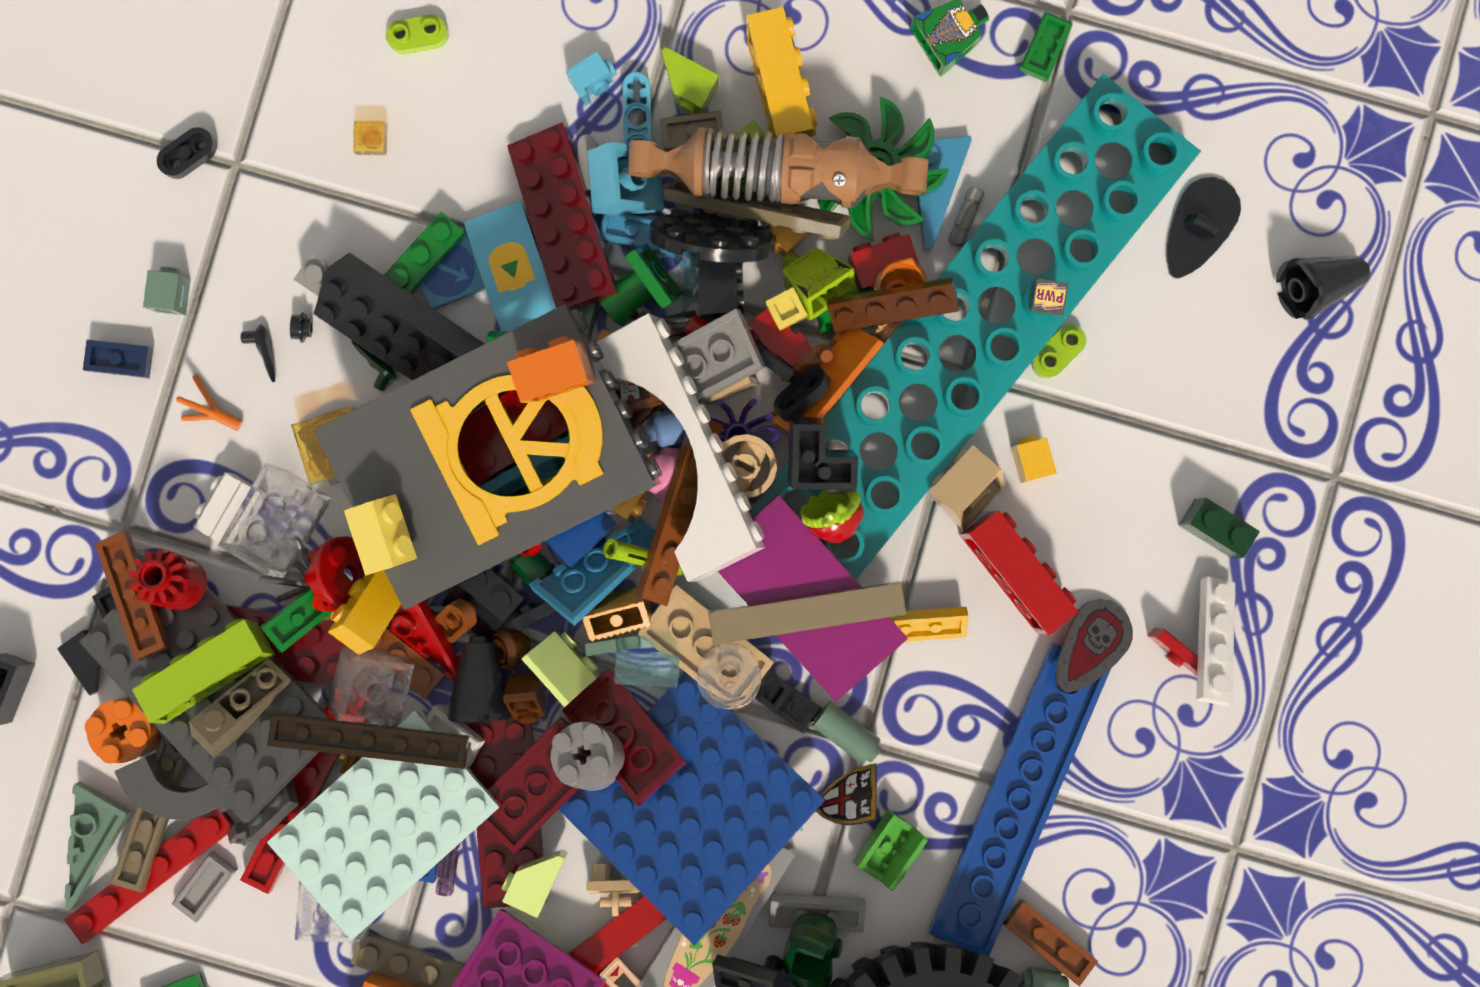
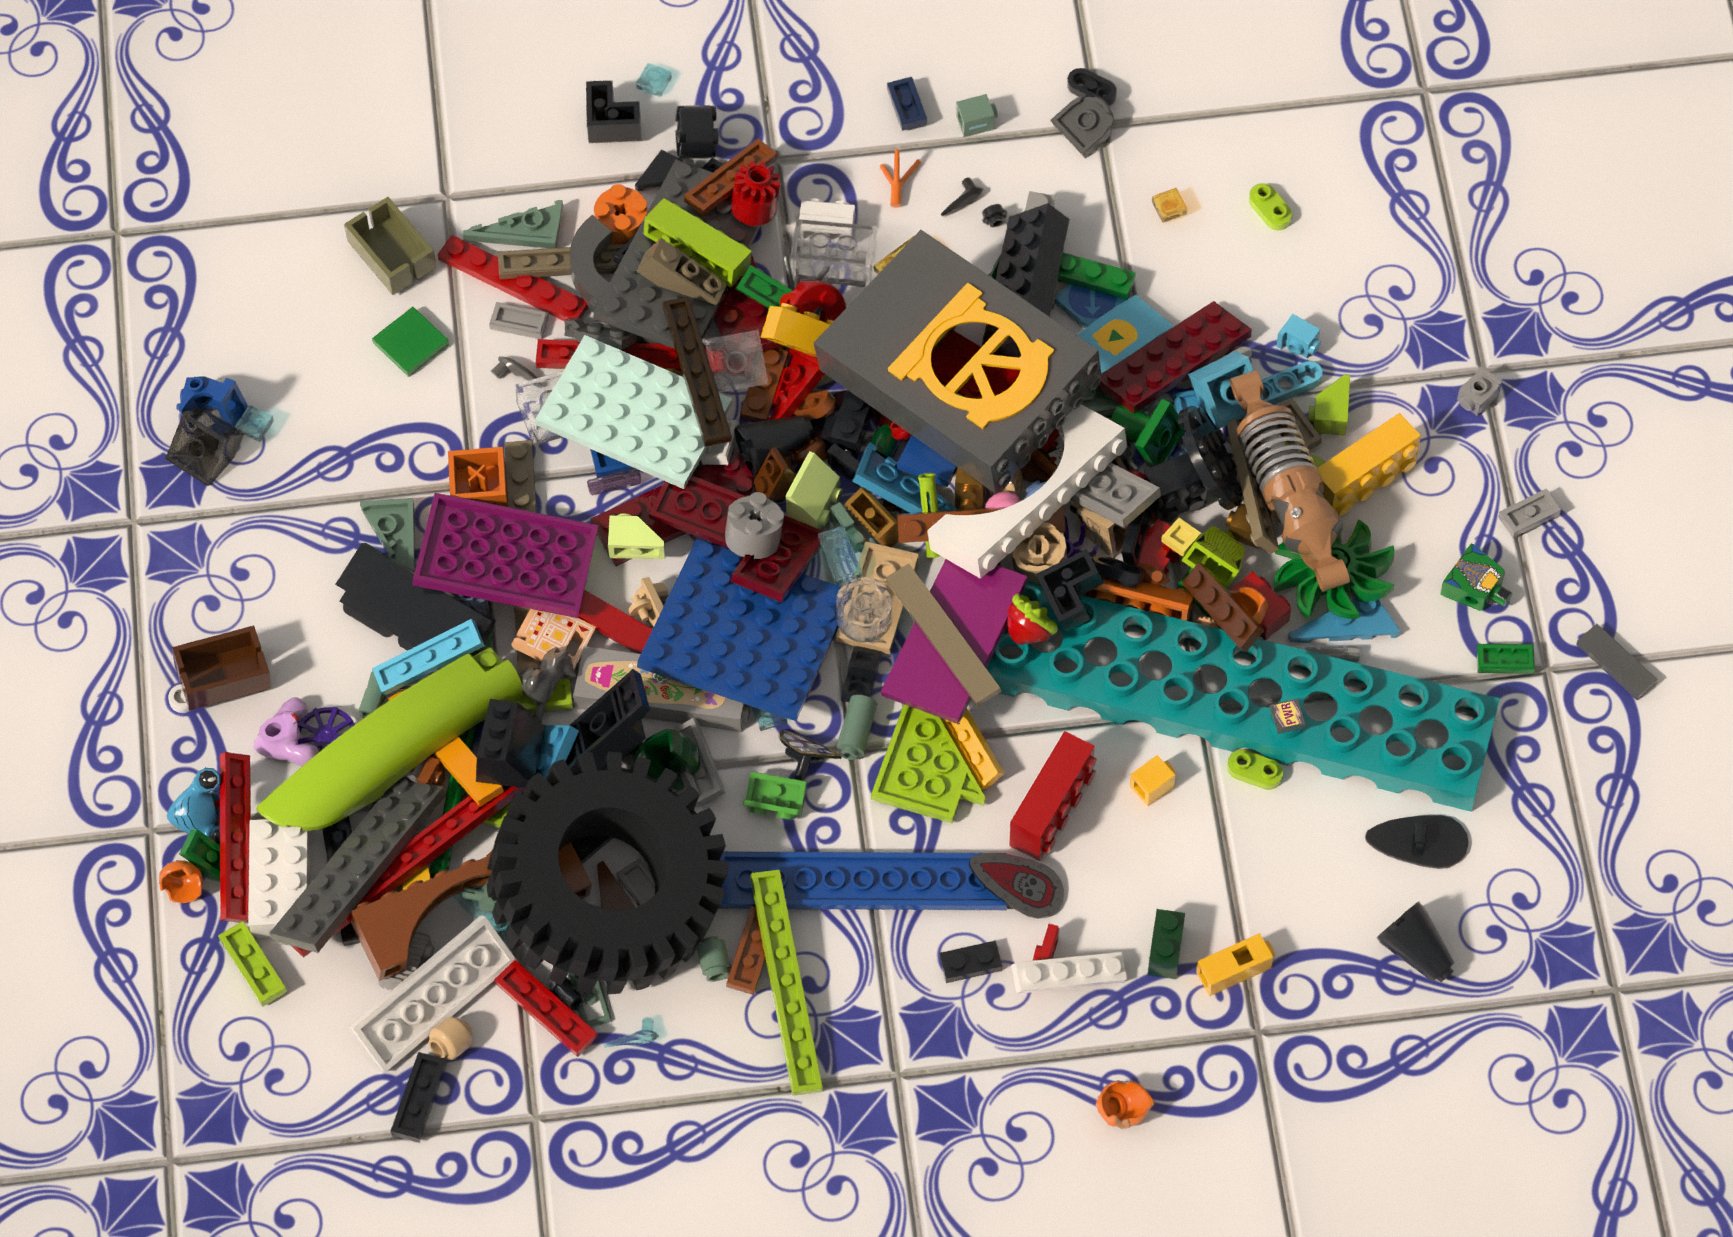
camera: 70 degrees right, 25 degrees down
light yellow brick [344,494,417,575] -> none
orange brick [507,336,597,403] -> none
tan slope [930,445,1006,531] -> none
none -> dark grey bar [491,356,542,385]
none -> black brick [675,105,718,159]
none -> lime plate [750,870,823,1096]
none -> lime wing [871,704,985,823]
none -> black plate [939,940,1003,983]
none -> dark grey tile [1050,97,1114,158]
none -> orange hair [1096,1080,1154,1129]
none -> yellow brick [1196,933,1275,996]

